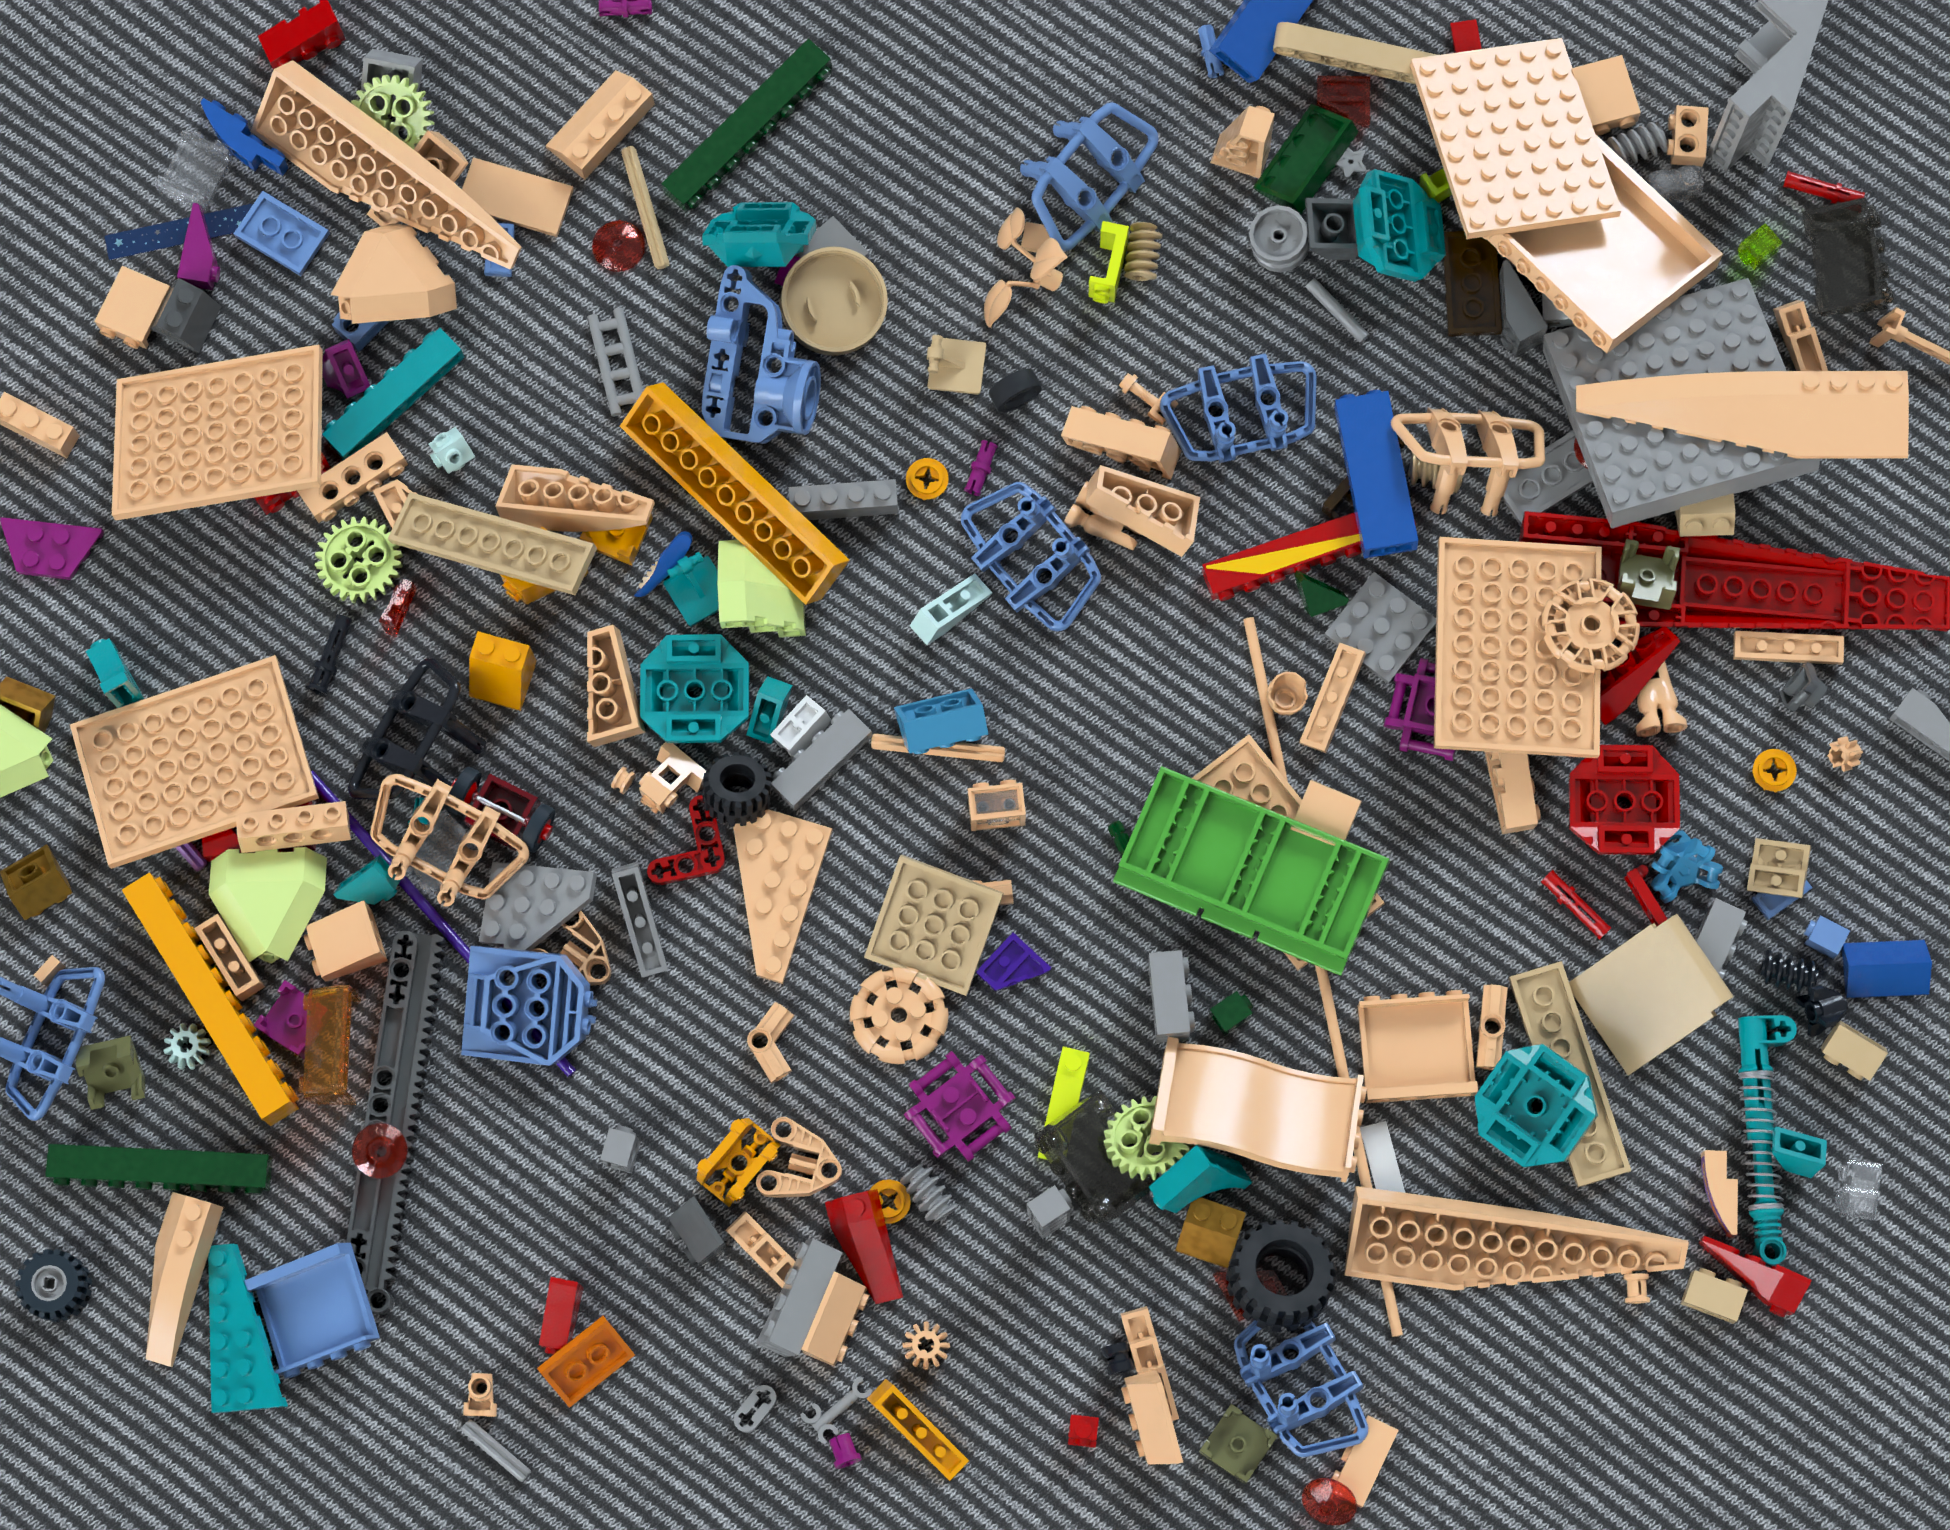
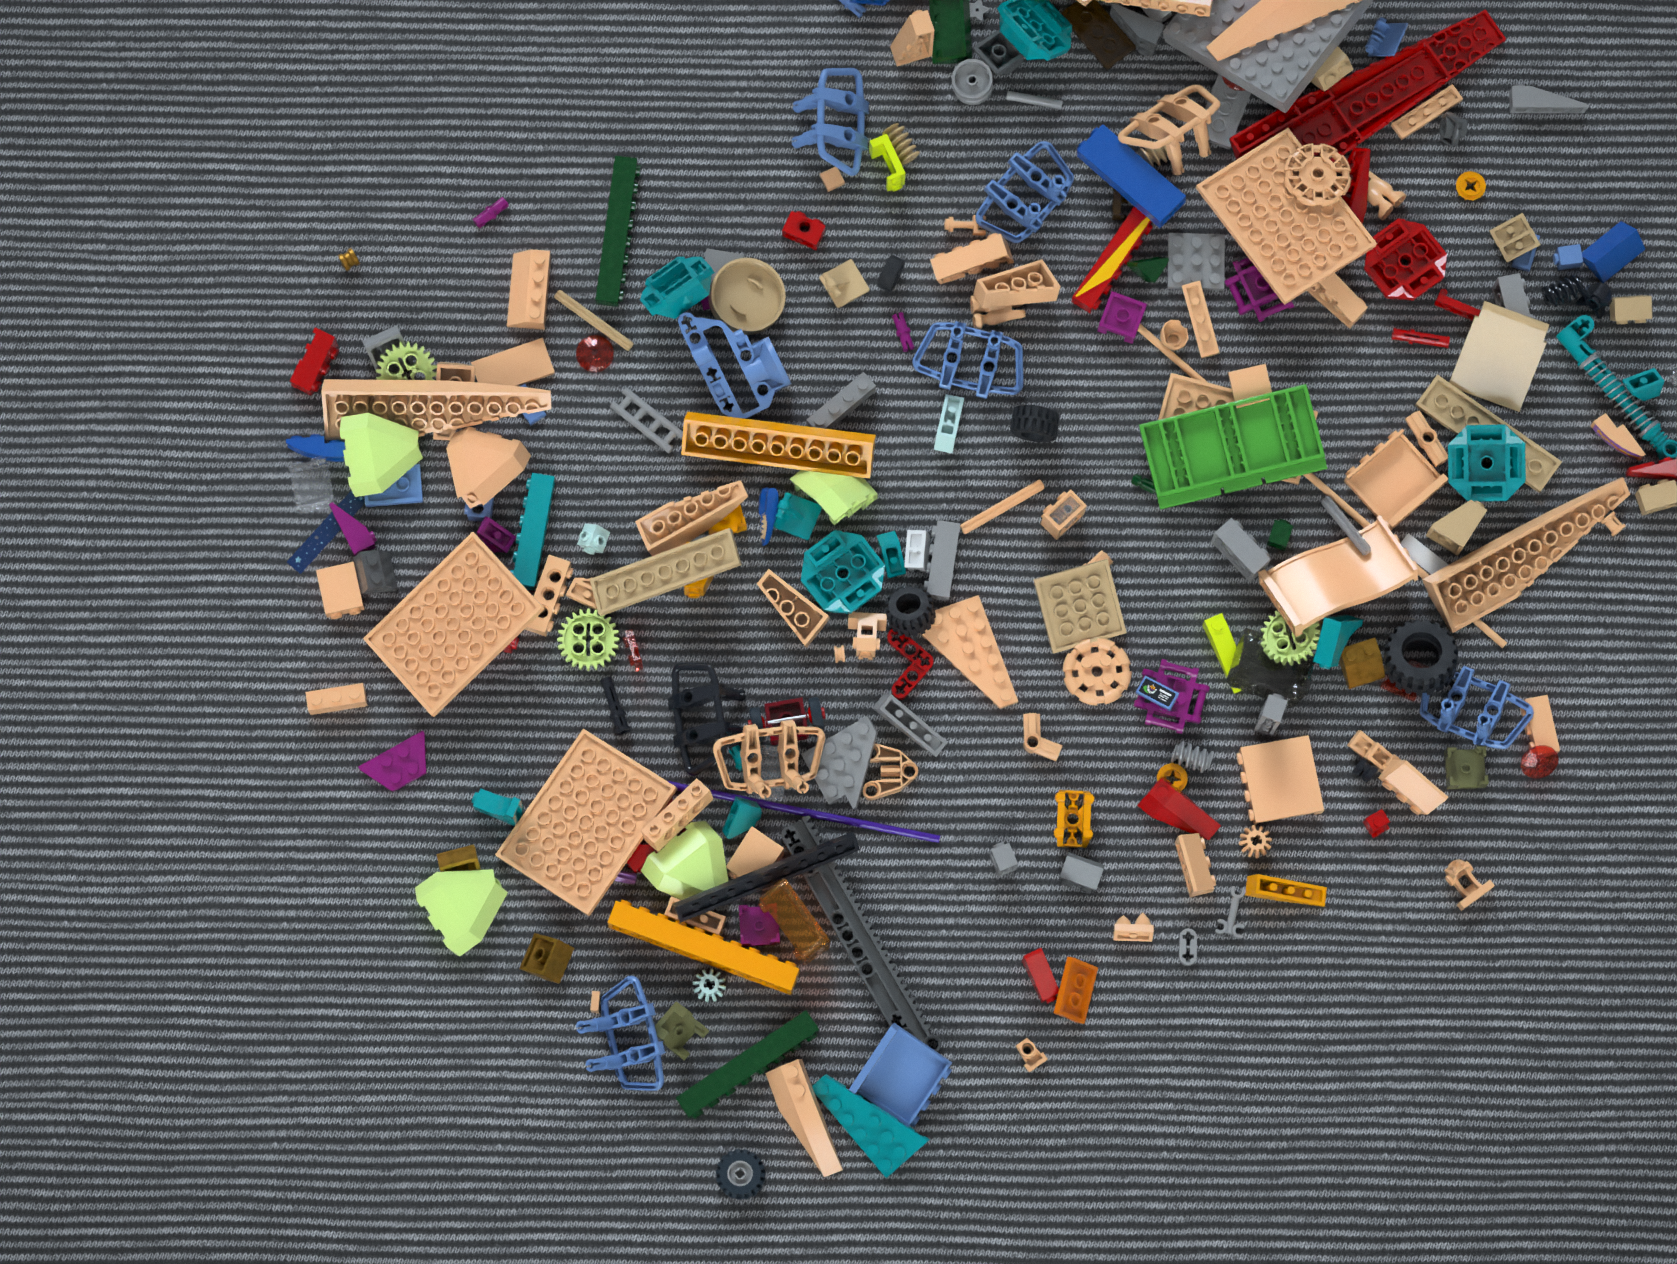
camera: 45 degrees left, 0 degrees up
clear red dish [352,1123,408,1179] -> none
medium blue hinge [461,945,597,1066] -> none
light grey axle [461,1419,531,1482] -> none
light orange slope [469,631,537,711] -> none
light nougat slope [725,1211,795,1288] -> none
light nougat connector [756,1117,842,1198] -> none
light grey wedge [756,1238,843,1357] -> none
magenta bush [829,1433,862,1469] -> none
dark azure slope [894,688,988,754] -> none
light orange gear [906,458,949,501] -> none
dark purple wing [976,932,1052,992] -> none
light nougat plant [984,207,1068,329] -> none
olive panel [1617,539,1680,610] -> none
dark azure piece [1651,830,1723,903] -> none
light nougat gear [1827,736,1863,772] -> none
none -> yellowish green panel [340,413,423,497]
none -> black plate [673,831,860,923]
none -> red brick [782,211,826,251]
none -> black tyre [1010,405,1060,442]
none -> magenta panel [1097,291,1147,344]
none -> light nougat tile [1113,913,1154,942]
none -> tile [1136,676,1179,711]
none -> light nougat panel [1236,735,1324,825]
none -> light grey axle [1321,496,1371,555]
none -> medium blue hinge [1365,18,1408,57]
none -> tan slope [1425,500,1487,556]

